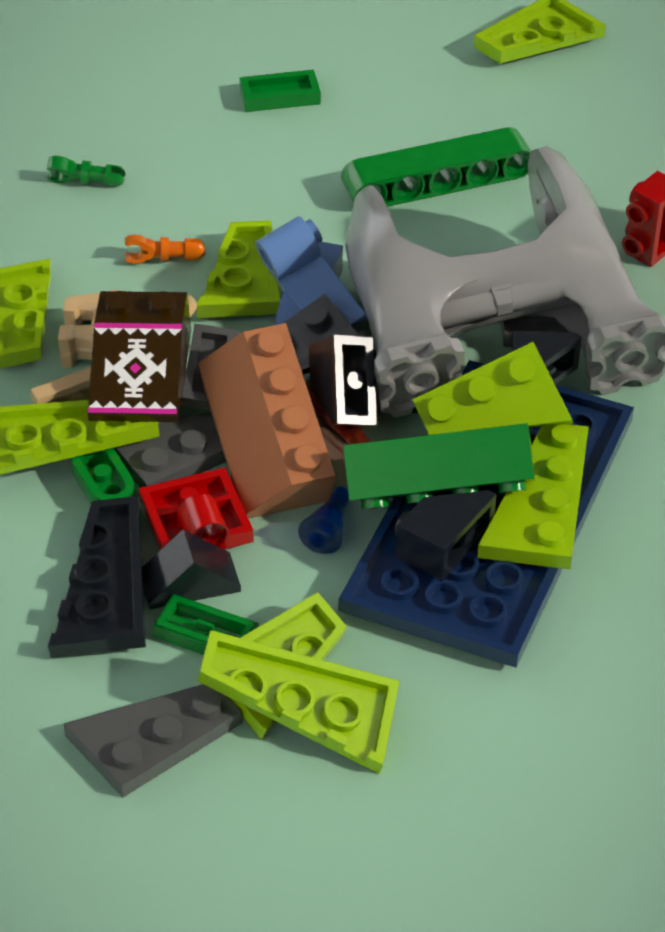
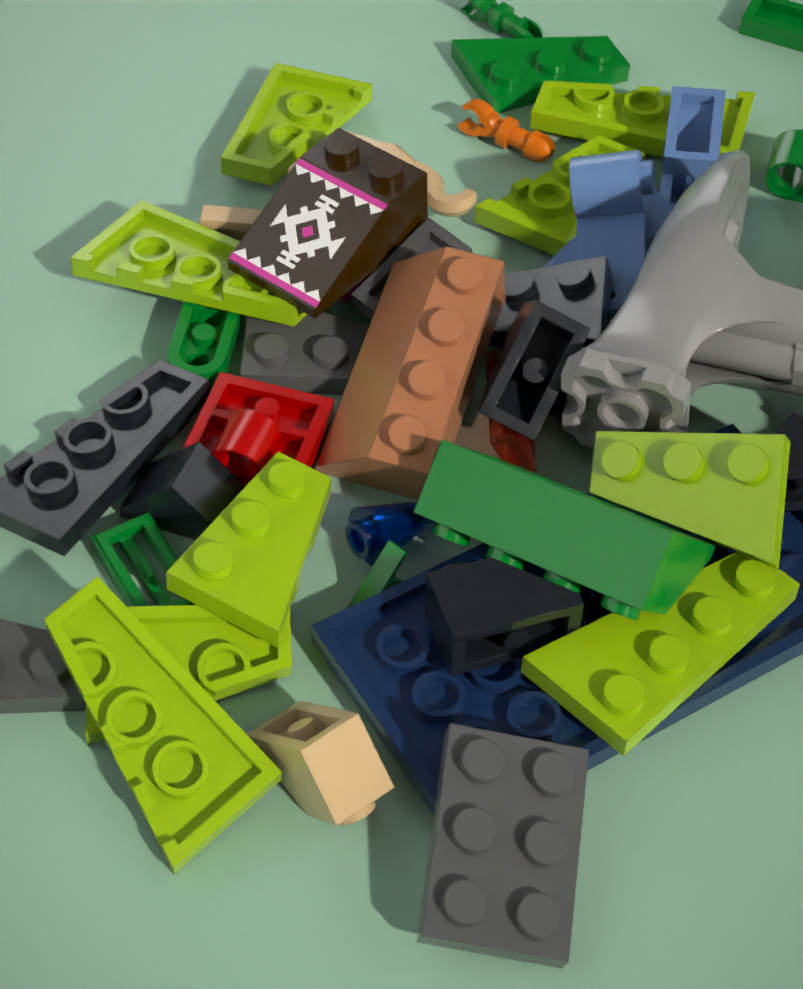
camera: 35 degrees right, 5 degrees up
none -> lime wing [166,452,331,648]
none -> tan slope [247,701,394,826]
none -> green piece [347,540,408,608]
none -> dark grey plate [417,723,589,968]
none -> green wing [451,36,630,113]
none -> lime wing [530,81,756,158]
none -> medium blue slope [660,86,726,205]

